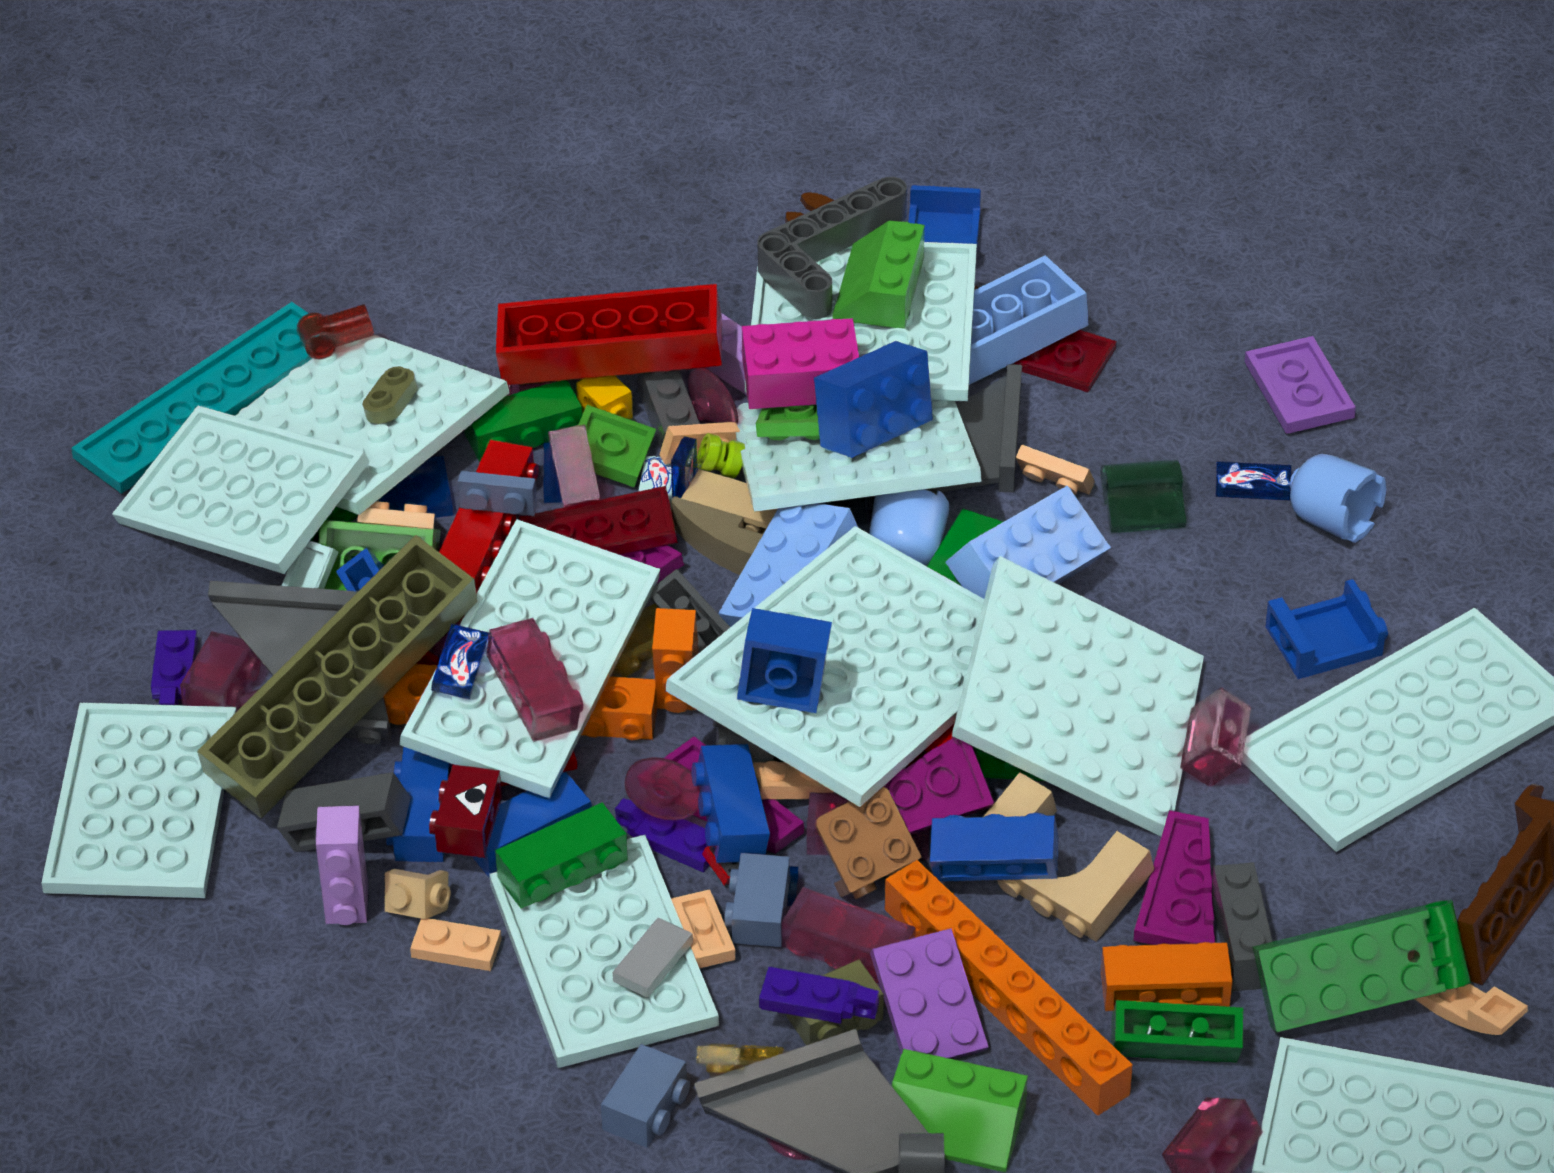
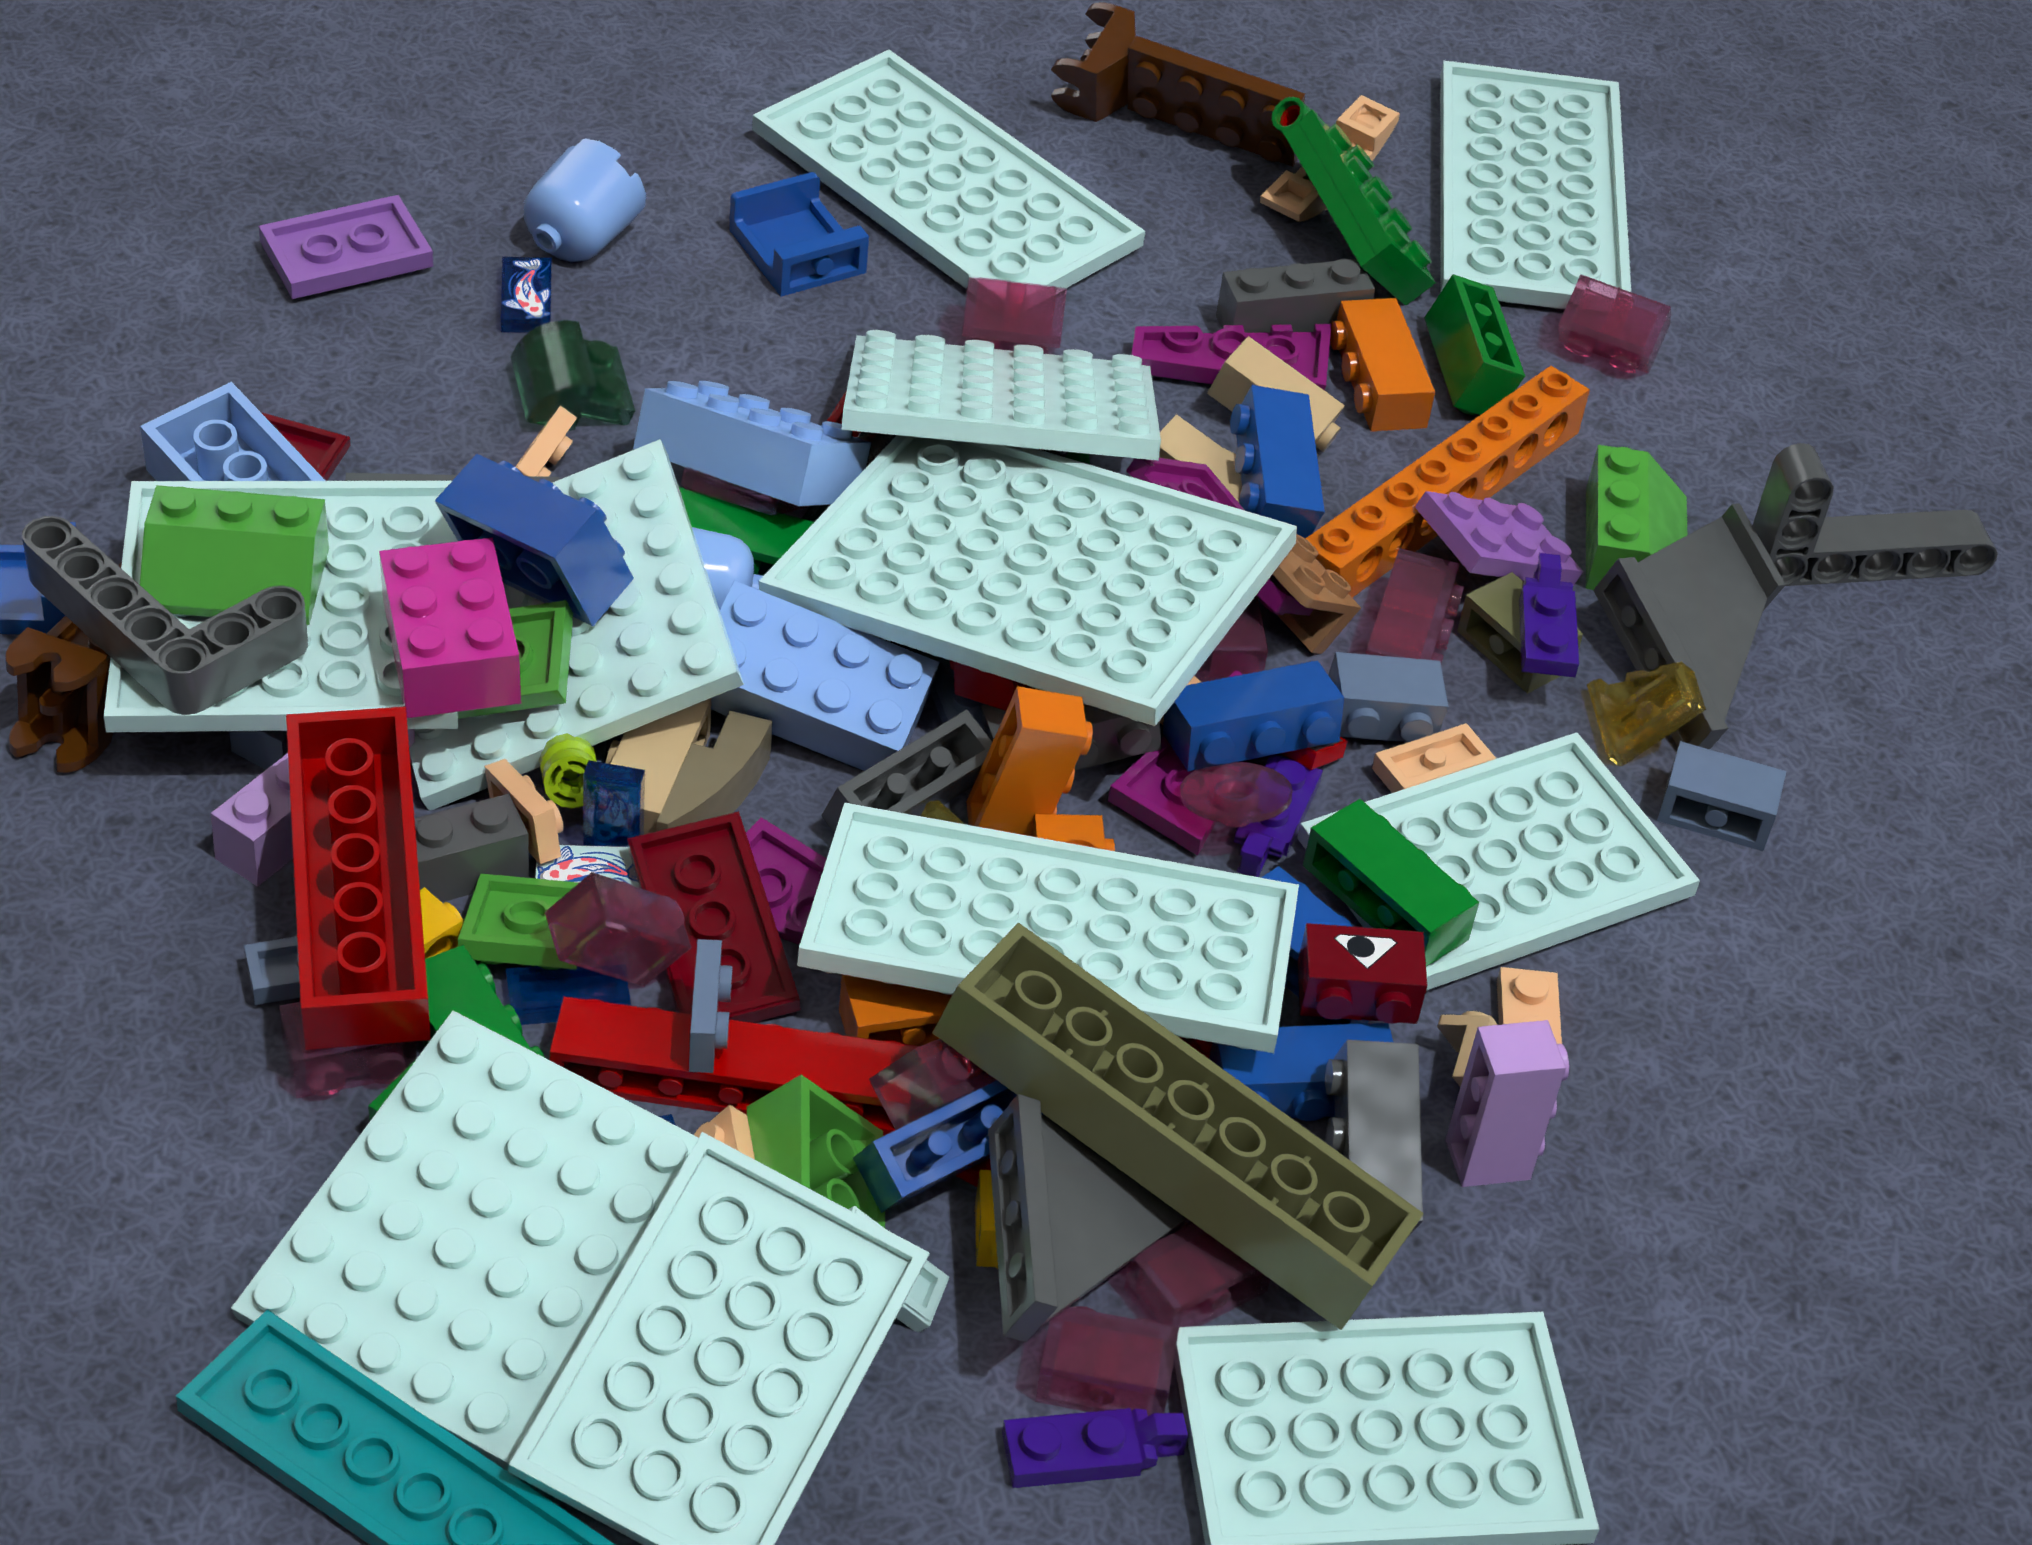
camera: 105 degrees left, 0 degrees up
clear red piece [297,304,374,360] -> none
olive plate [362,366,418,424] -> none
tile [431,624,490,700] -> none
clear pink brick [486,618,583,742] -> none
light grey tile [612,918,693,998] -> none
clear pink dish [688,368,739,425] -> none
blue brick [737,608,832,713] -> none

